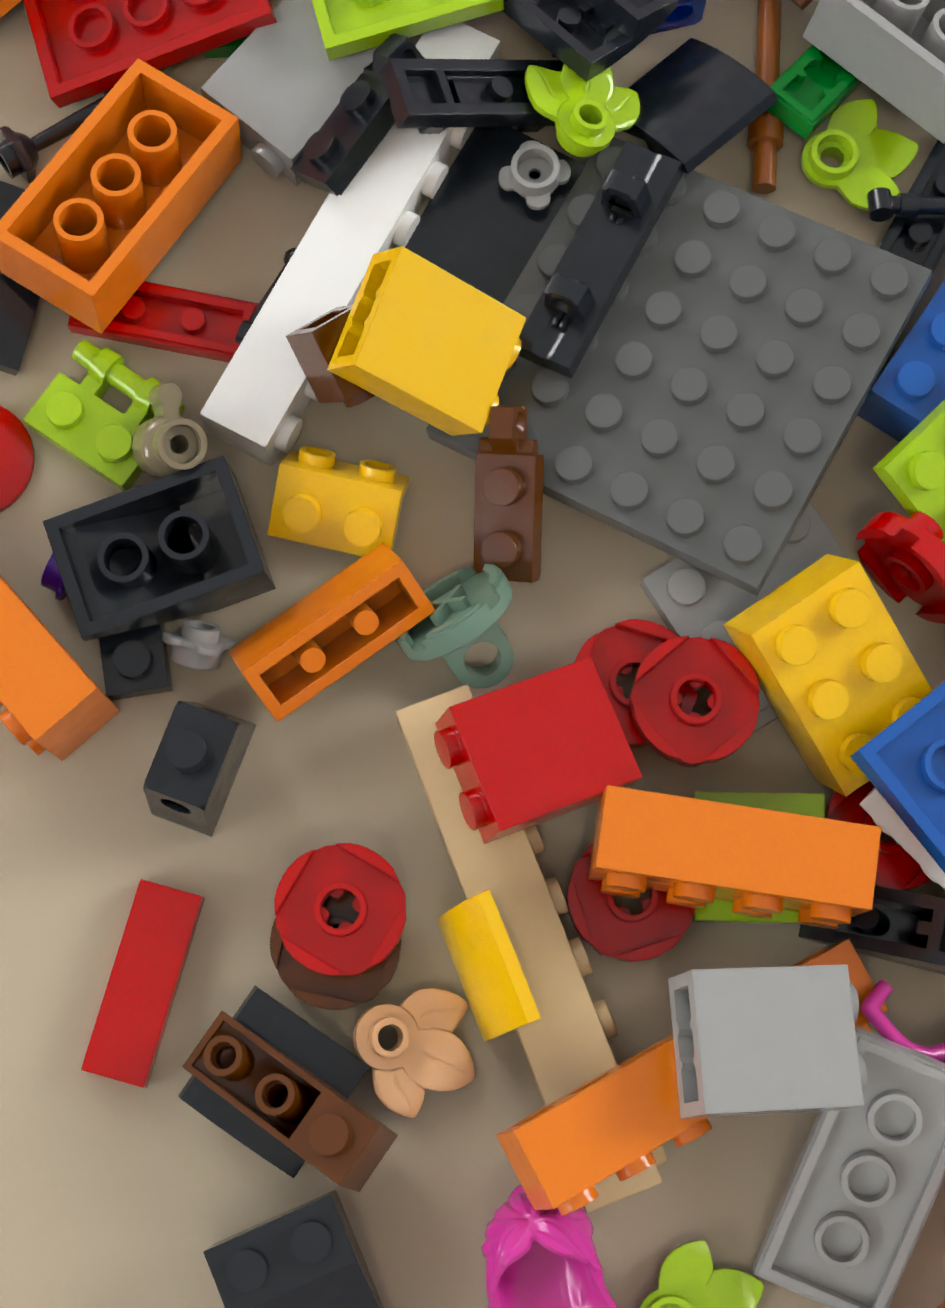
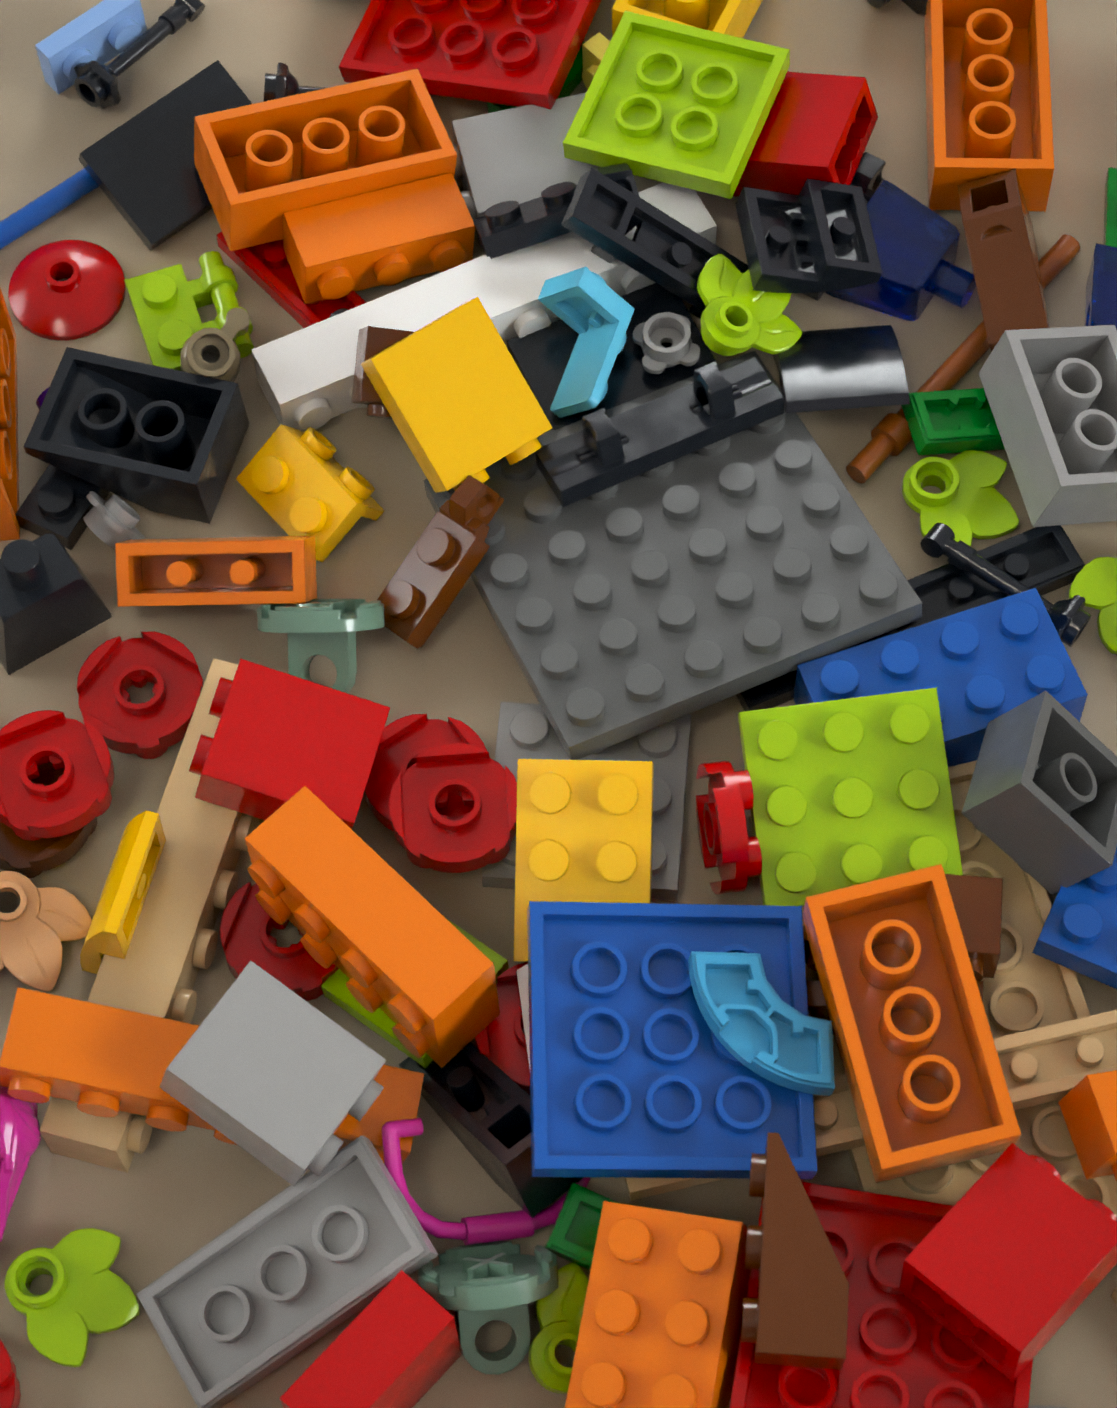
camera: 40 degrees right, 15 degrees down
none -> red plate [77,631,204,759]
none -> orange brick [283,172,475,304]
none -> medium azure bracket [538,266,635,418]

